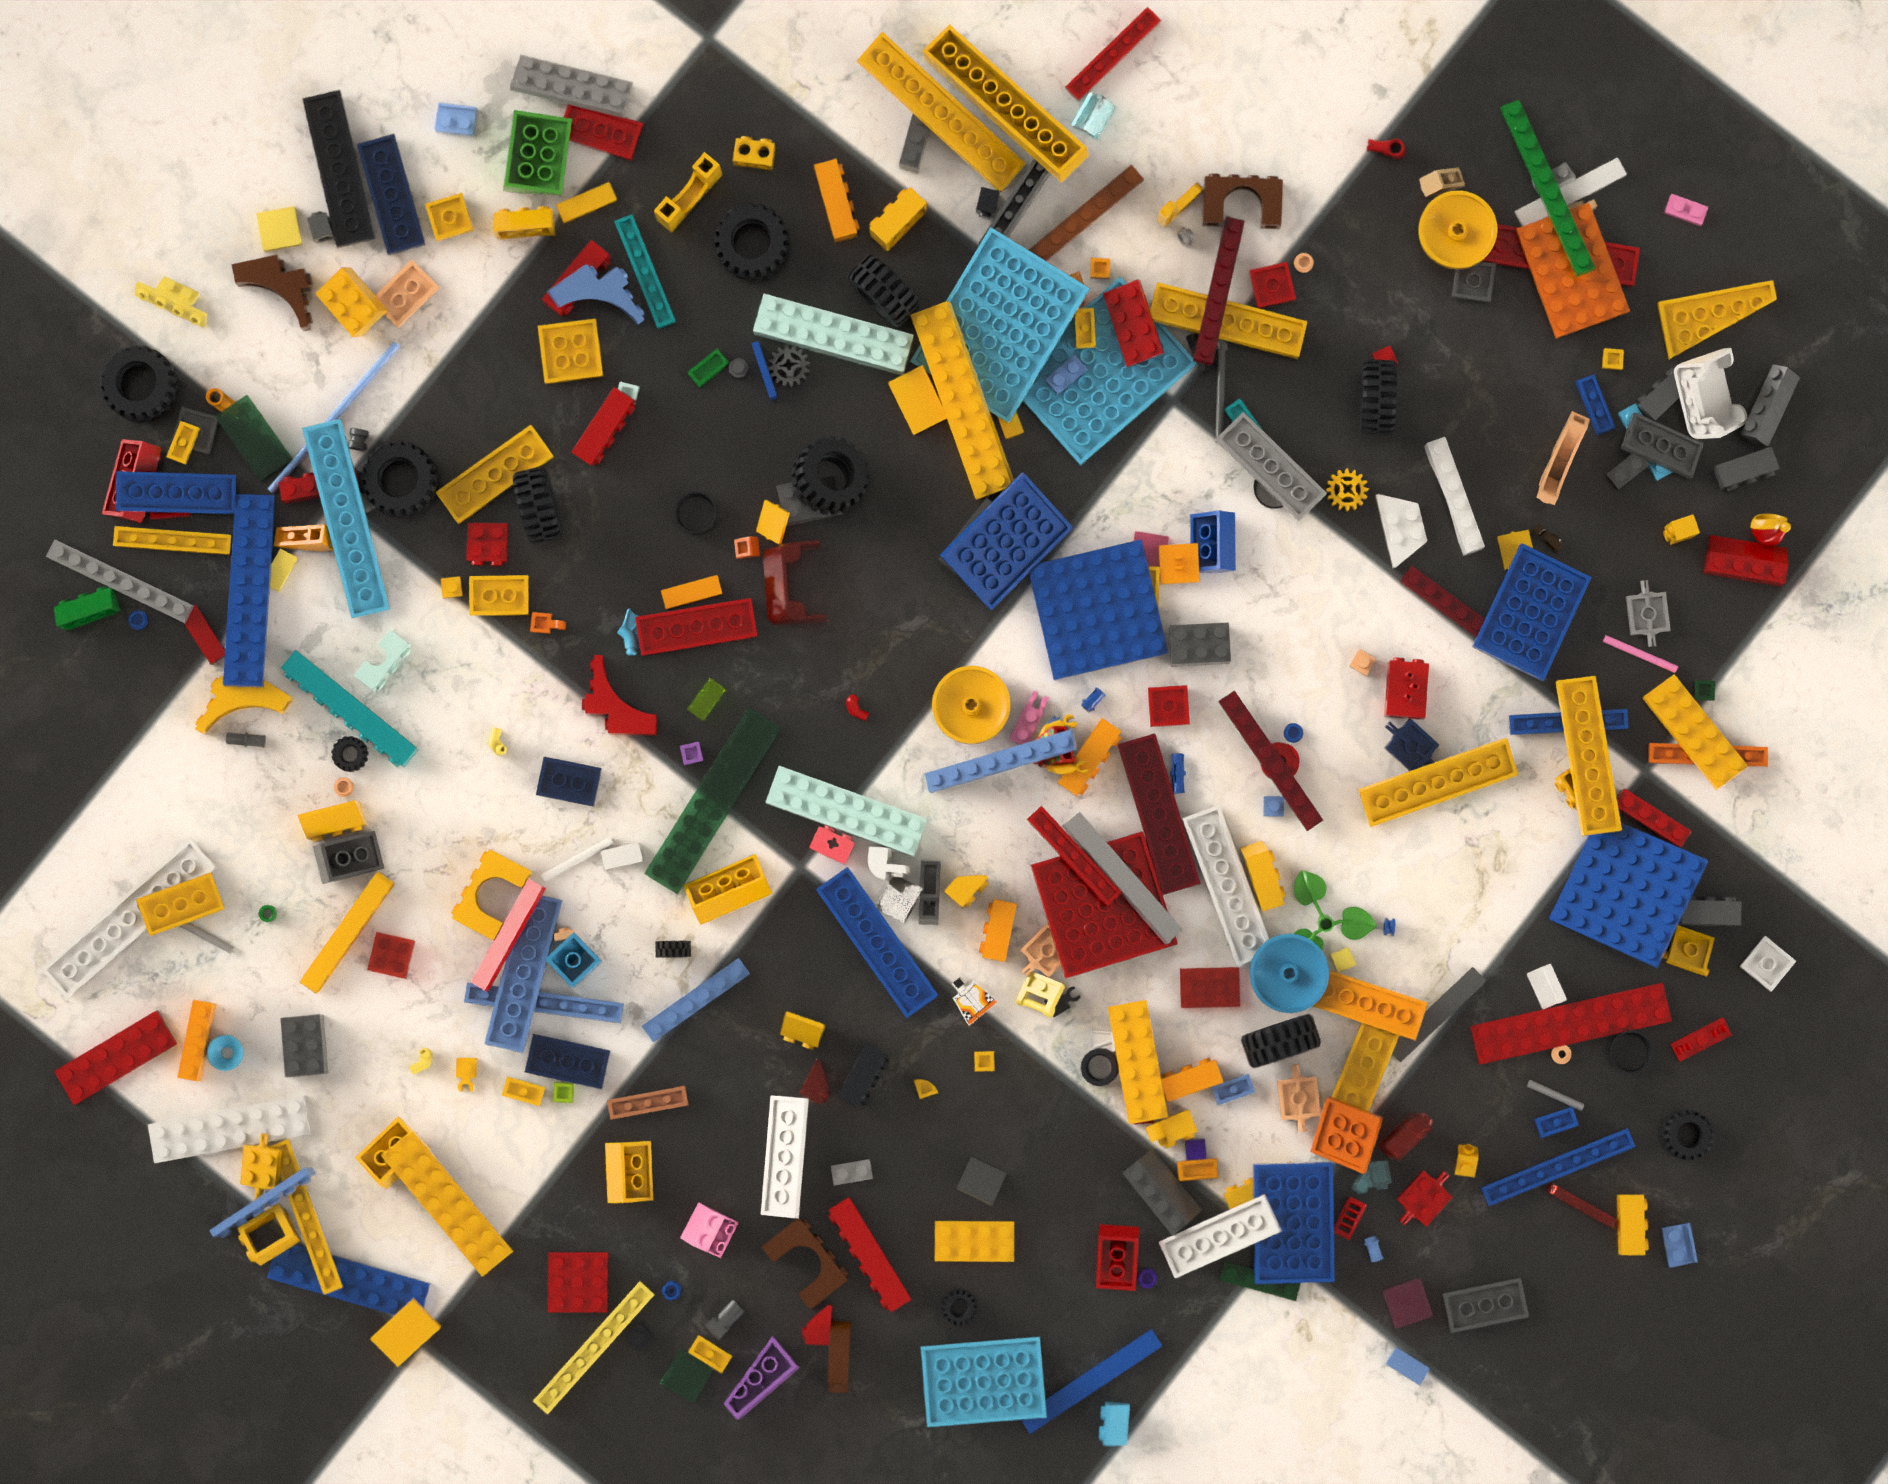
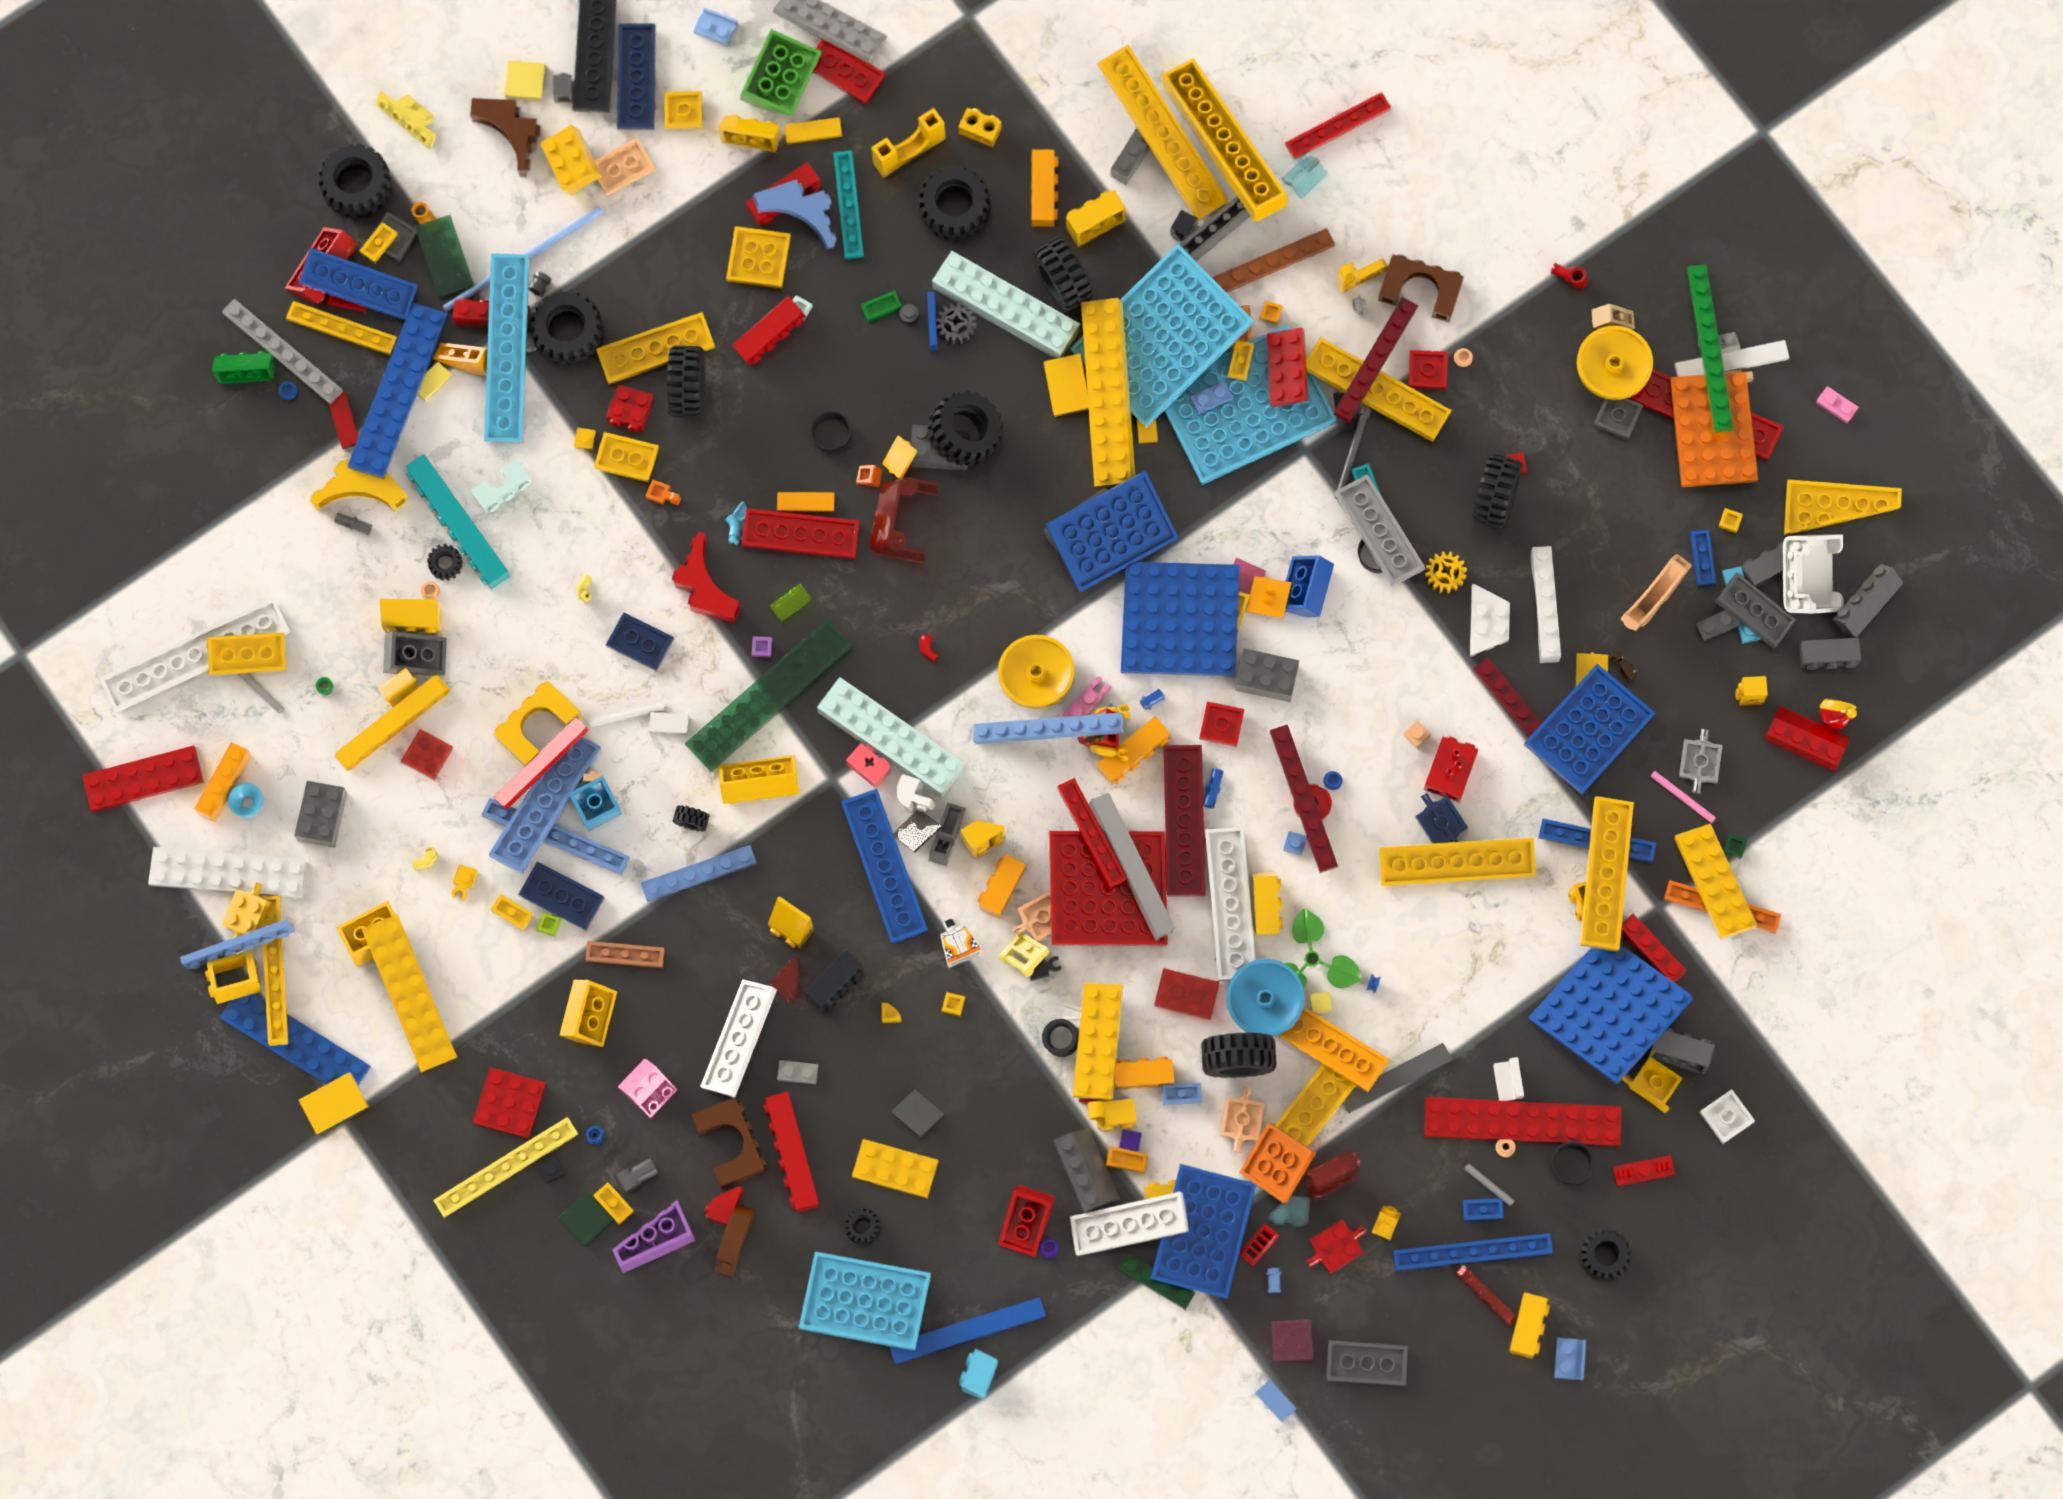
camera: 15 degrees right, 10 degrees down
none -> yellow piece [379,668,419,707]

